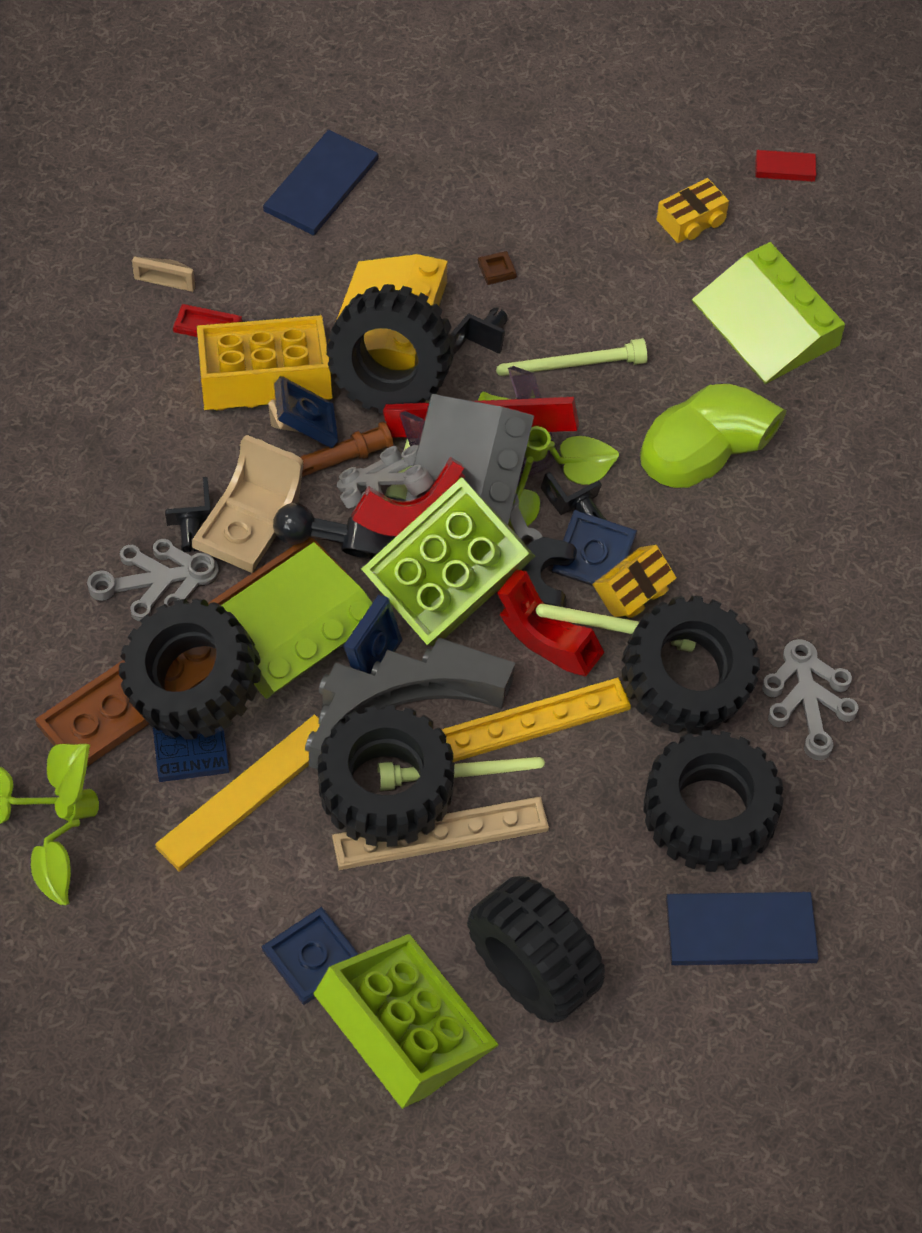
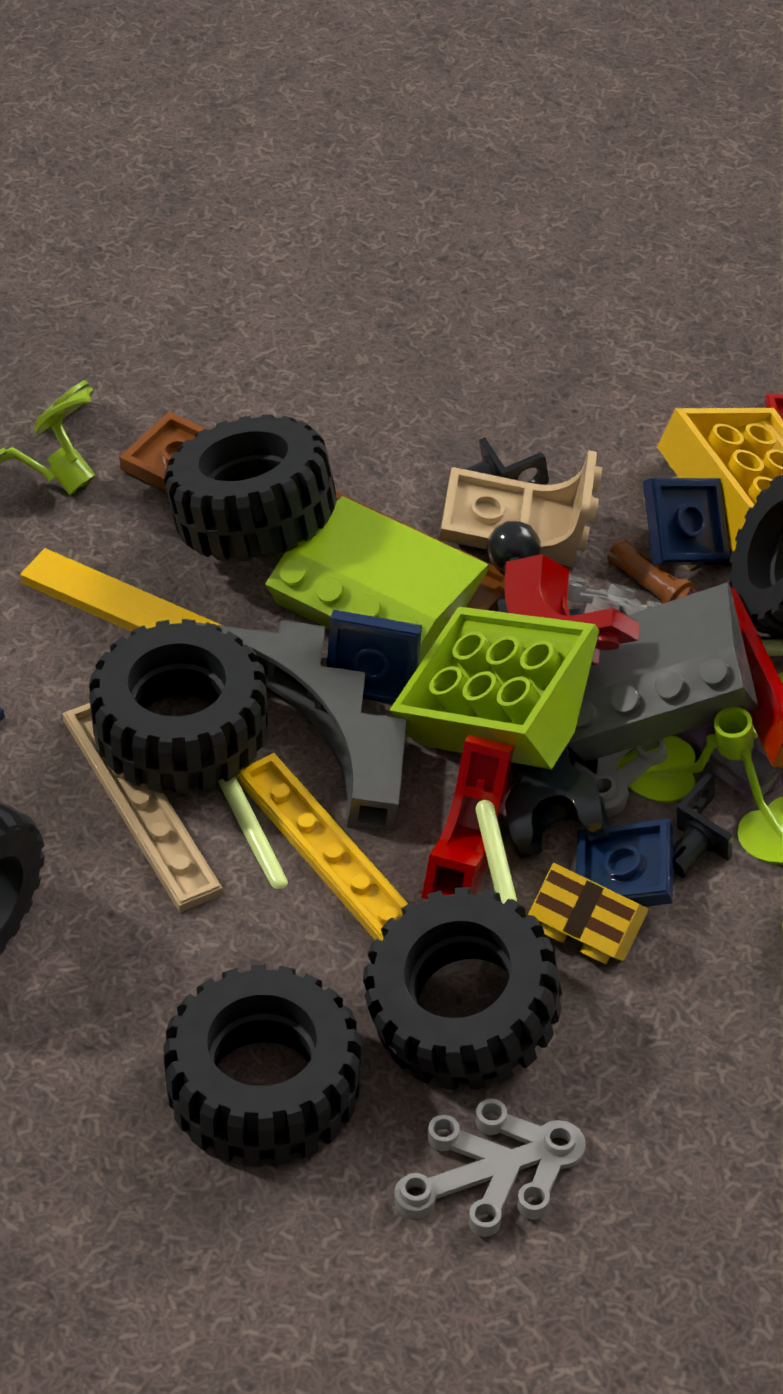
camera: 75 degrees right, 10 degrees down
light grey plant [87,539,219,621] -> none
dark blue tile [153,726,229,782] -> none
dark blue tile [666,892,819,965] -> none

